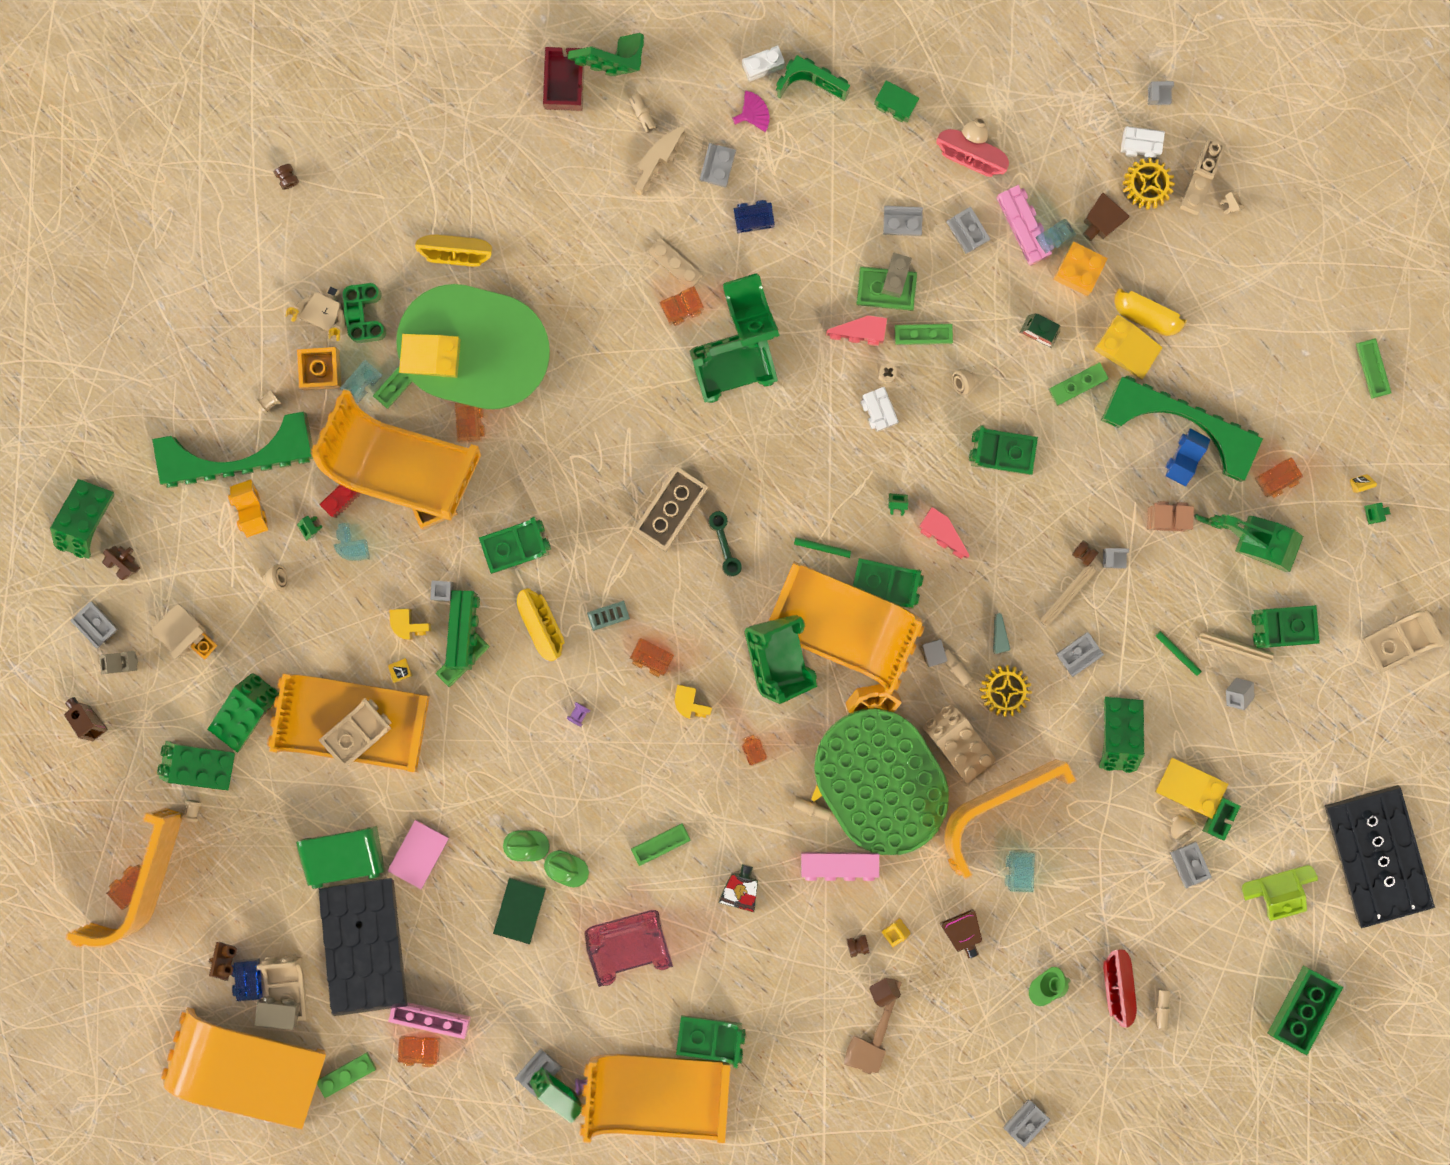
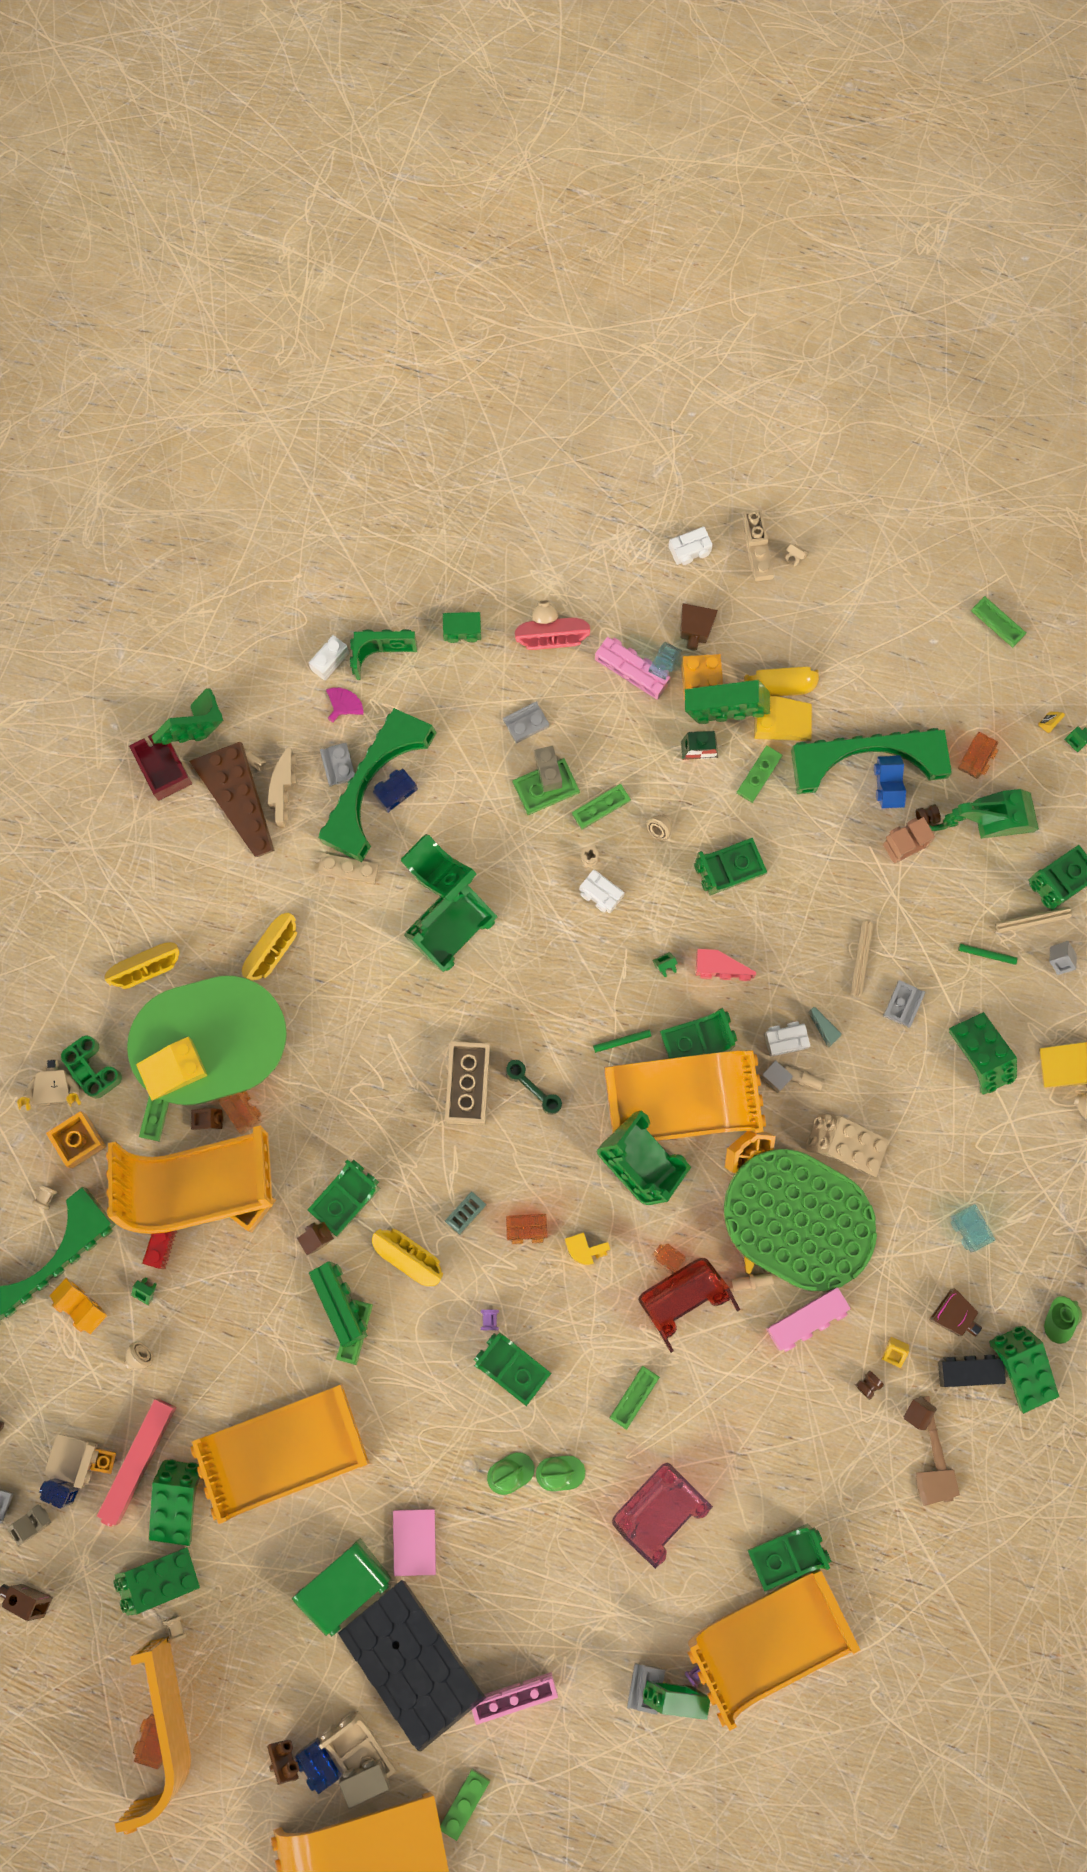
camera: 30 degrees left, 10 degrees down
tan bracket [319,699,392,769] -> none
clear light blue brick [333,523,370,561] -> none
clear light blue brick [340,360,383,404] -> none
slope [388,658,413,683] -> none
yellow brick [389,609,431,640] -> none
clear orange brick [398,1036,440,1067] -> none
light grey panel [430,581,454,601] -> none
dark green tile [493,878,546,944] -> none
clear orange brick [659,286,704,326] -> none
torso [719,864,758,913] -> none
coral slope [826,316,887,346] -> none
light orange panel [944,759,1076,879] -> none
light grey plate [946,207,990,254] -> none
yellow gear [980,665,1032,717] -> none
reddish brown wheel [1072,540,1099,567] -> none
light grey panel [1103,548,1129,569] -> none
yellow gear [1122,157,1175,210] -> none
light grey panel [1148,81,1174,105] -> none
none -> clear blue brick [39,1478,80,1509]
none -> coral brick [97,1399,177,1527]
none -> reddish brown wing [189,742,275,857]
none -> reddish brown bracket [191,1108,223,1130]
none -> yellow brick [242,913,297,981]
none -> reddish brown brick [297,1222,334,1255]
none -> green arch [318,708,437,862]
none -> green bracket [473,1332,552,1406]
none -> clear red windscreen [638,1258,740,1353]
none -> green brick [685,680,770,724]
none -> white brick [764,1021,810,1057]
none -> reddish brown wheel [915,804,941,824]
none -> black brick [938,1354,1006,1387]
none -> green bracket [989,1326,1059,1414]

